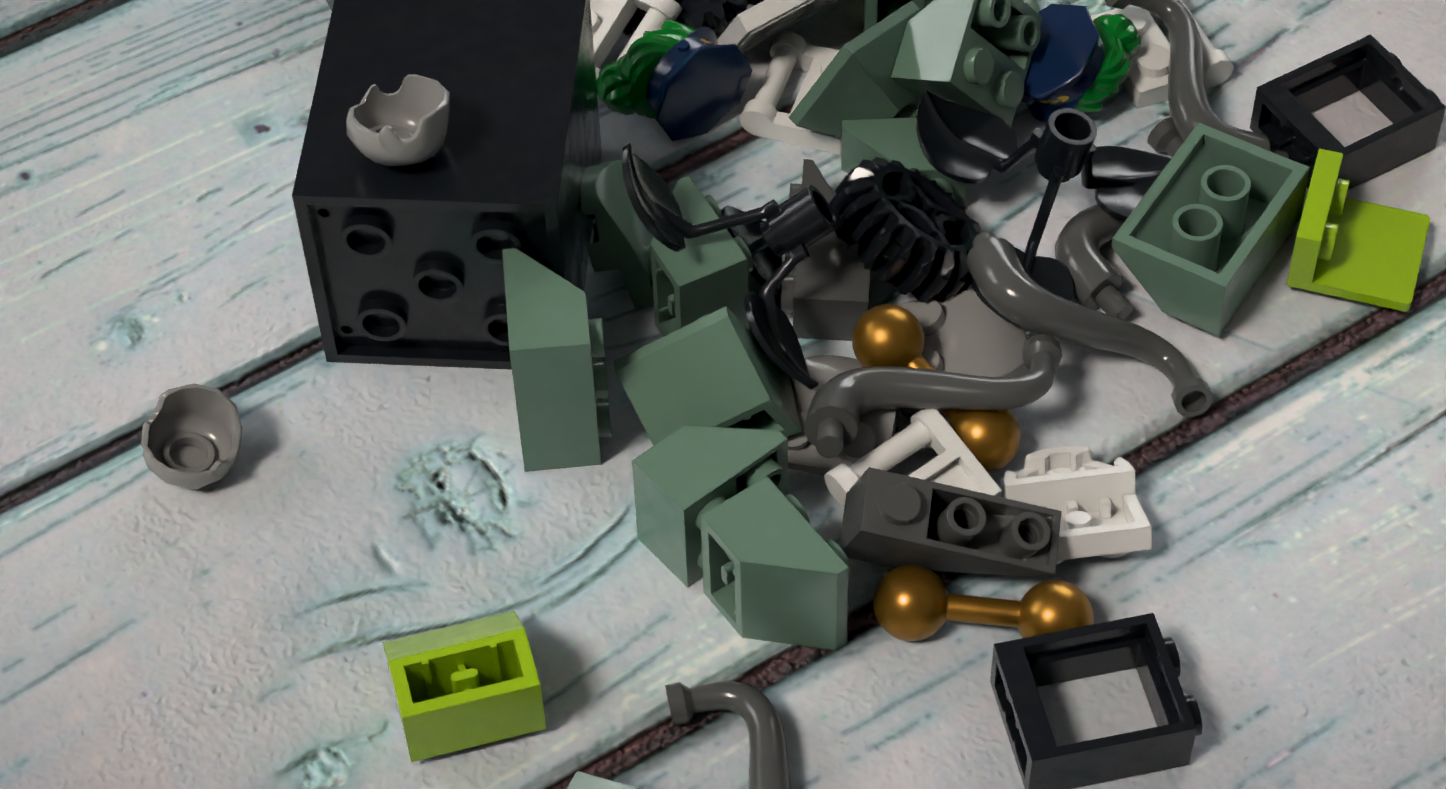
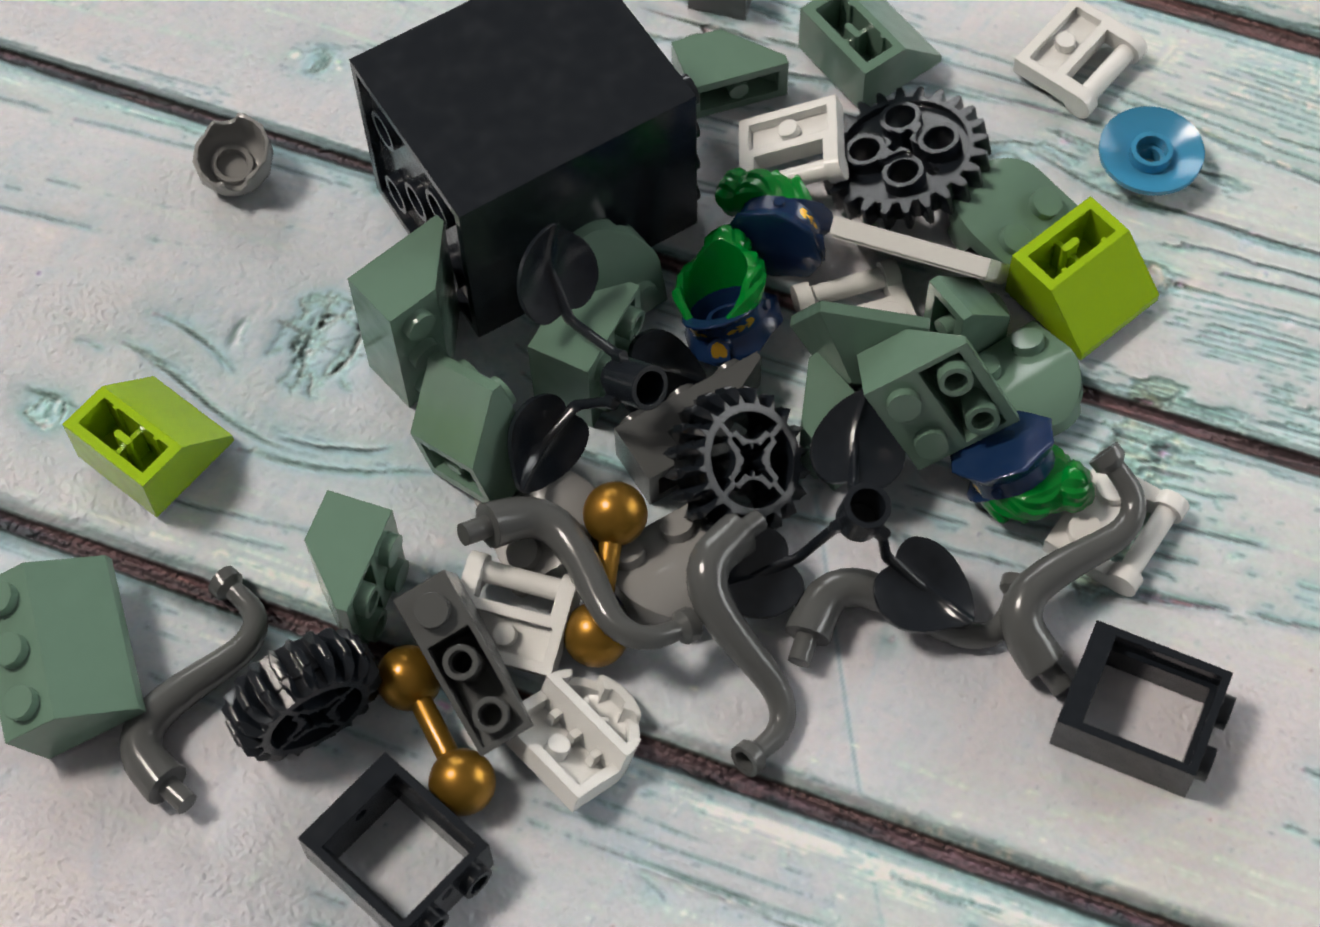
camera: 55 degrees right, 10 degrees up
light grey hair [346,74,450,166] -> none
sand green slope [632,425,788,588] -> none
sand green slope [1111,122,1310,336] -> none
lime bracket [1286,148,1430,312] -> none
none -> black gear [221,628,383,761]
none -> piece [672,224,784,367]

